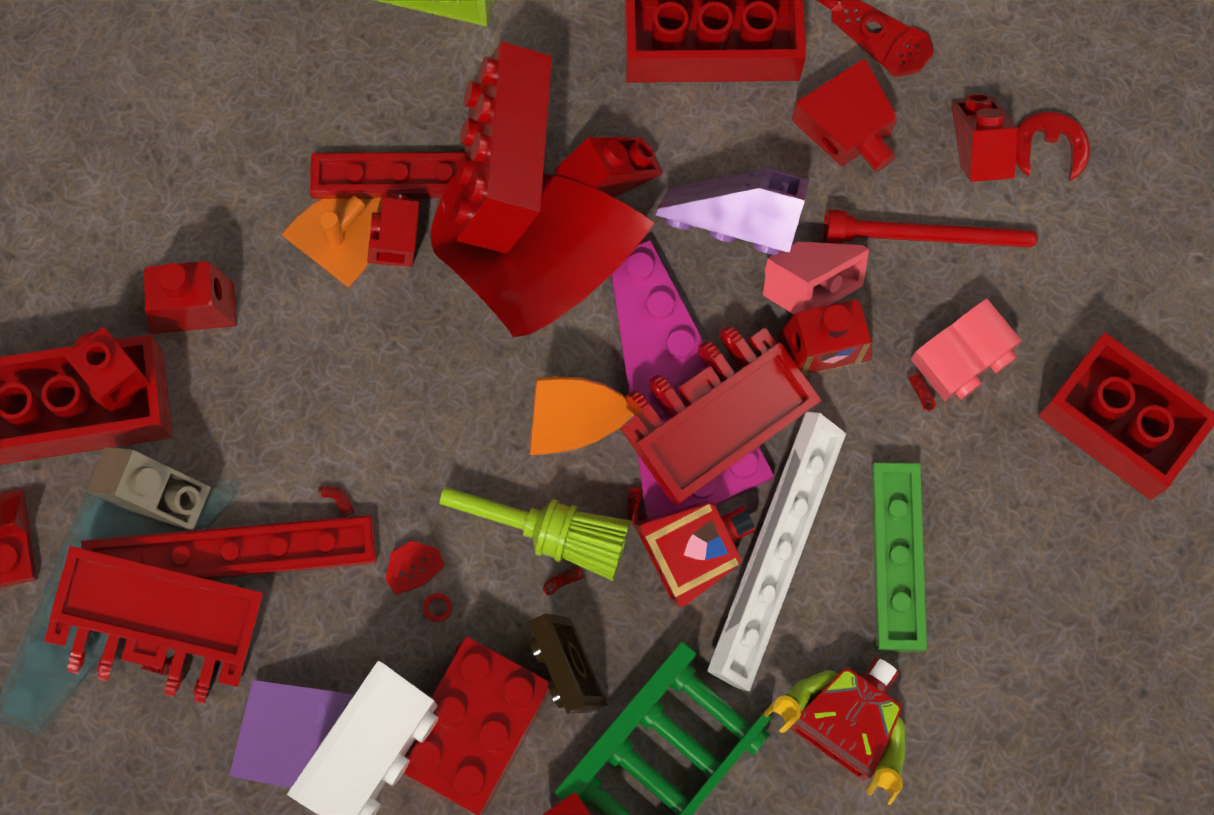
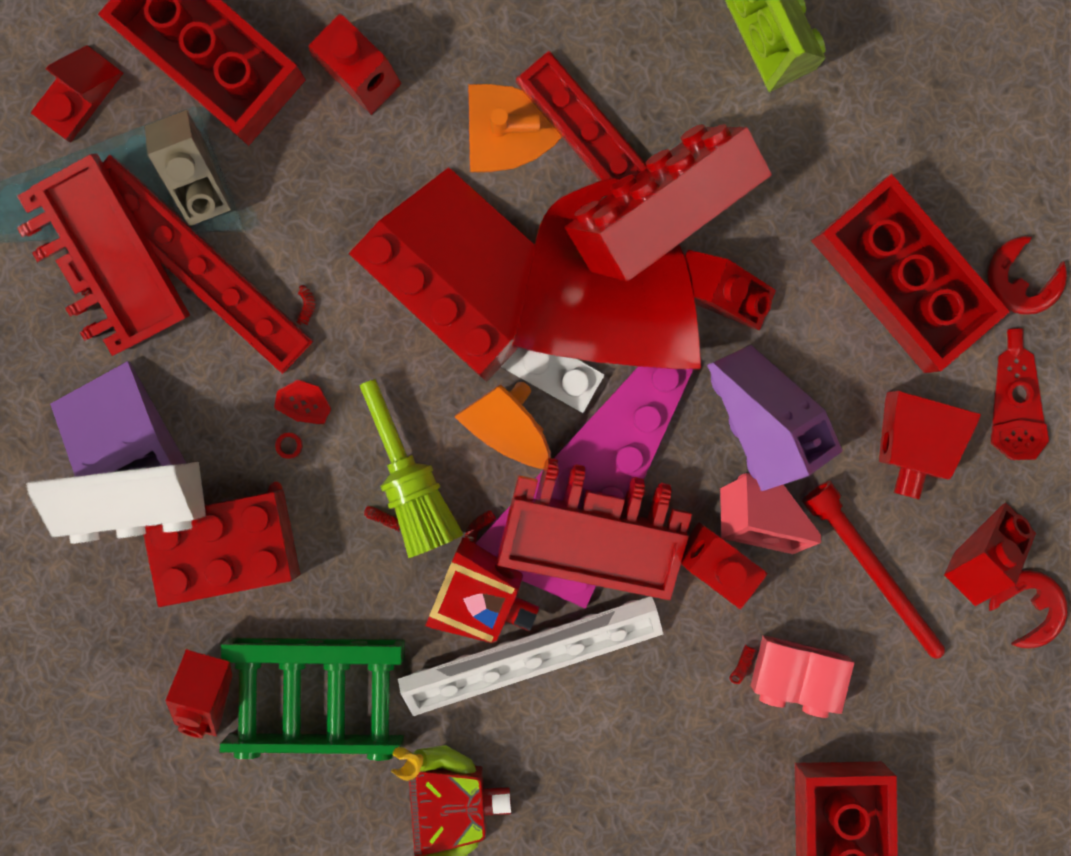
camera: 55 degrees right, 15 degrees up
red brick [65,326,149,412] -> none
red brick [367,194,419,267] -> none
dark brown plate [528,613,608,714] -> none
bright green plate [871,463,927,652] -> none
none -> red slope [348,167,535,382]
none -> white plate [501,347,604,413]

